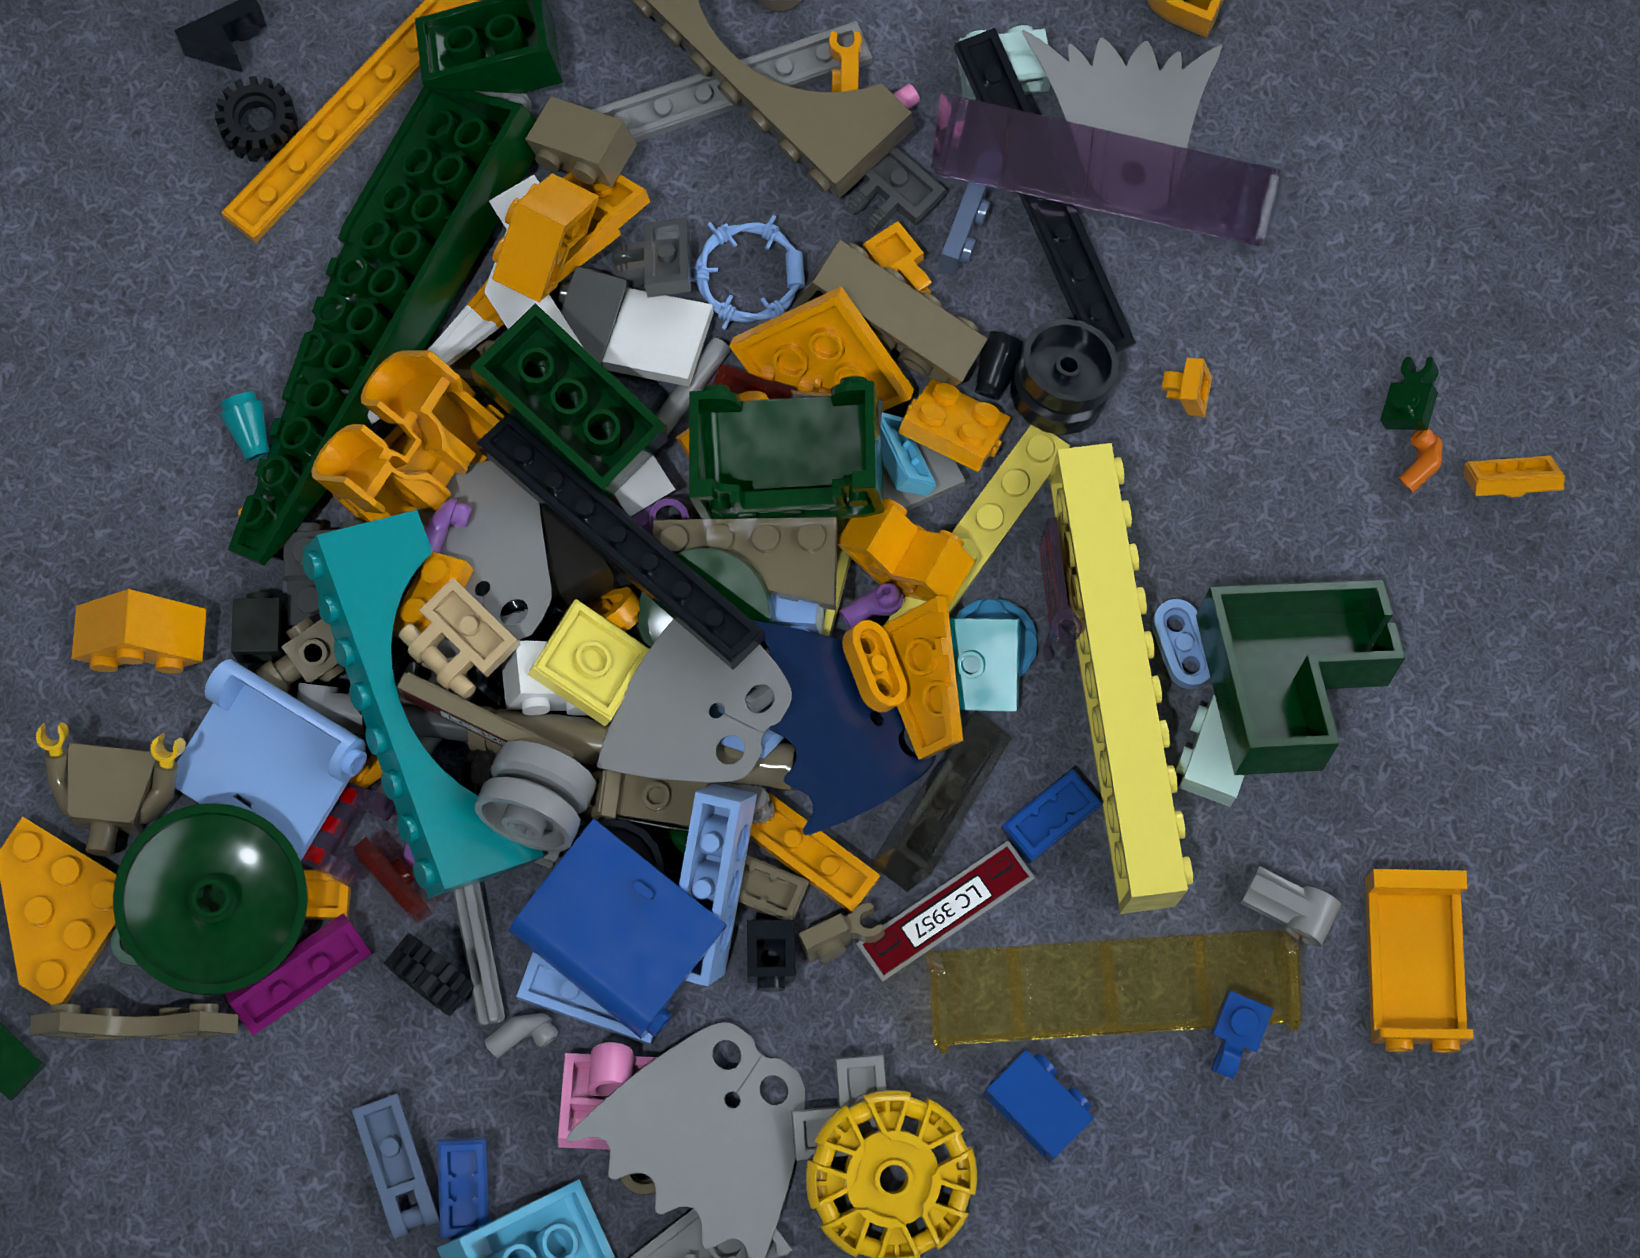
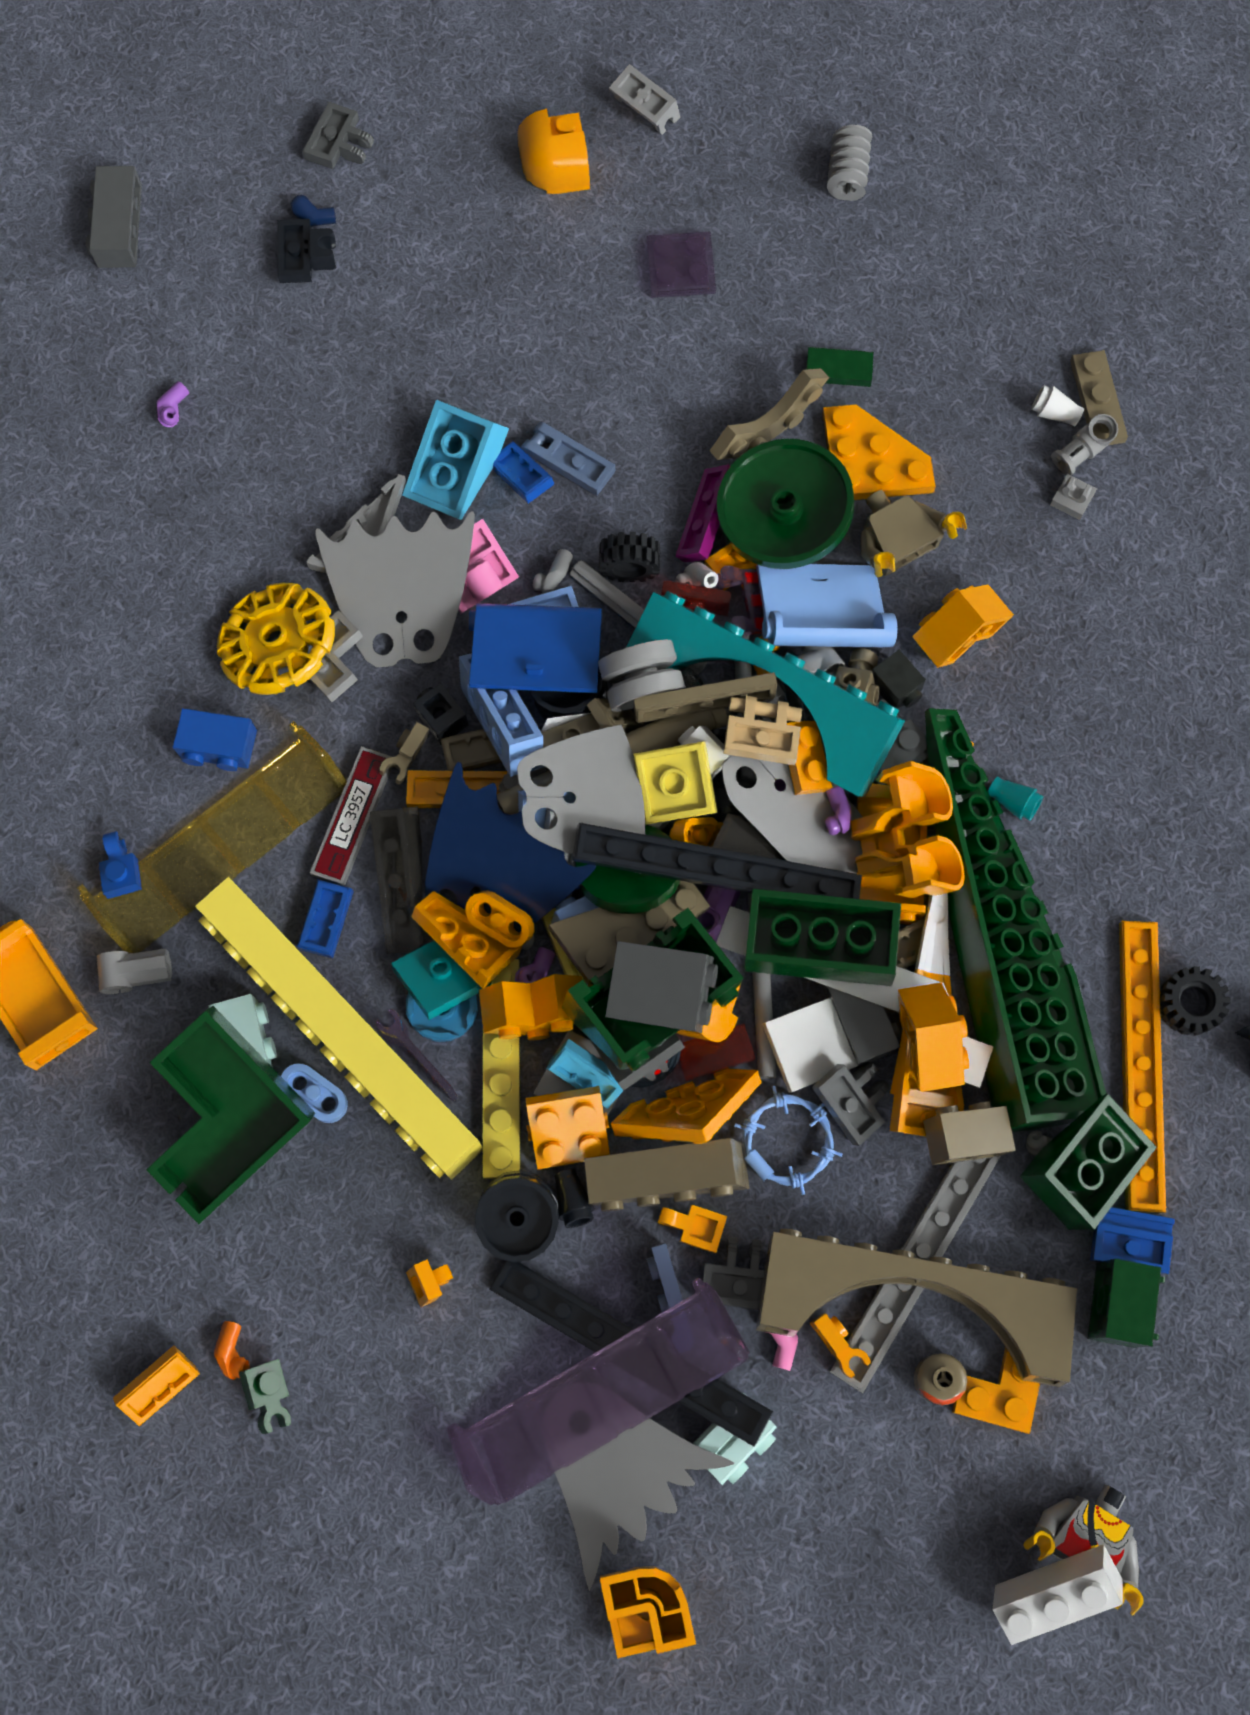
camera: 150 degrees right, 0 degrees up
none -> dark grey brick [605,941,718,1033]
none -> white arm [675,562,719,592]

